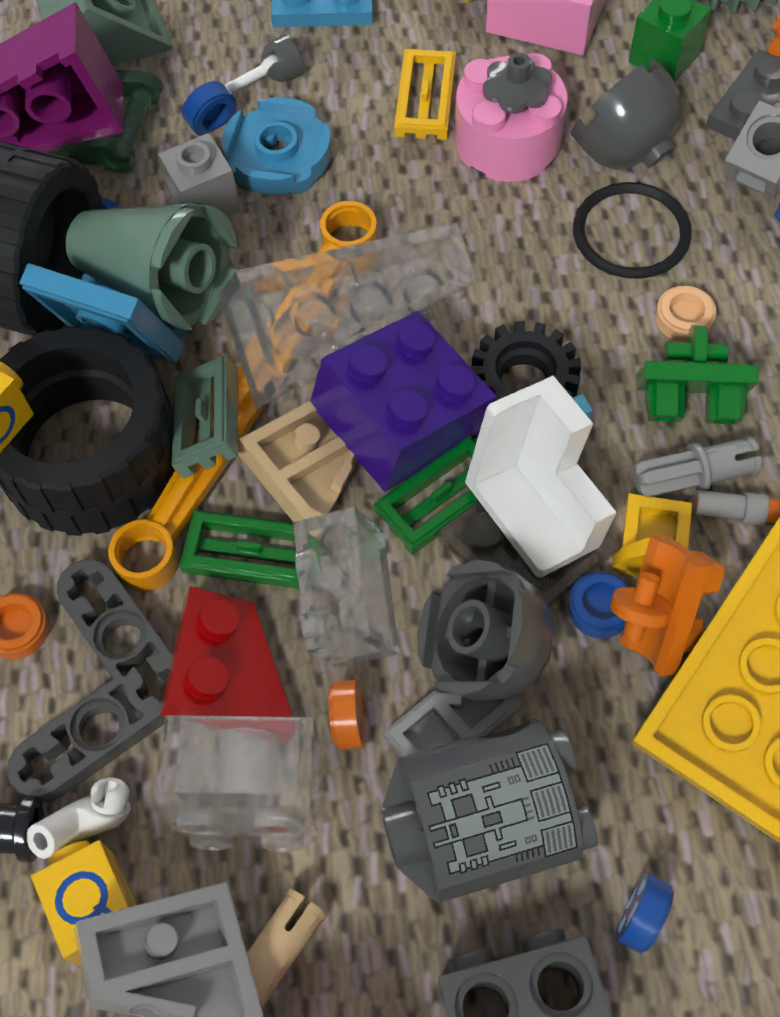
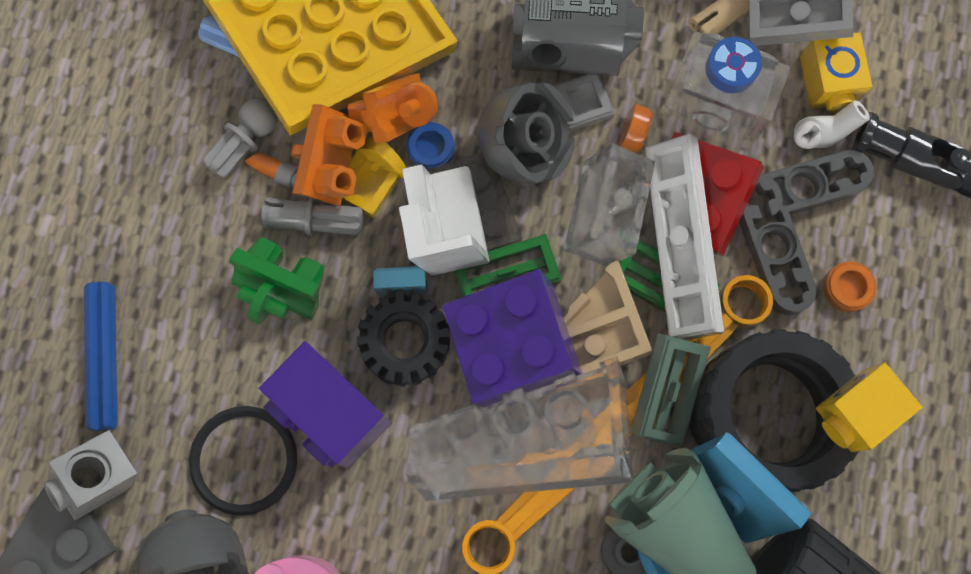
camera: 165 degrees left, 15 degrees up
light nougat tile [655,286,716,342] -> none
none -> dark purple brick [258,341,392,468]
none -> orange hips [290,104,368,206]
none -> white plate [645,134,724,340]
none -> blue tile [705,37,762,93]

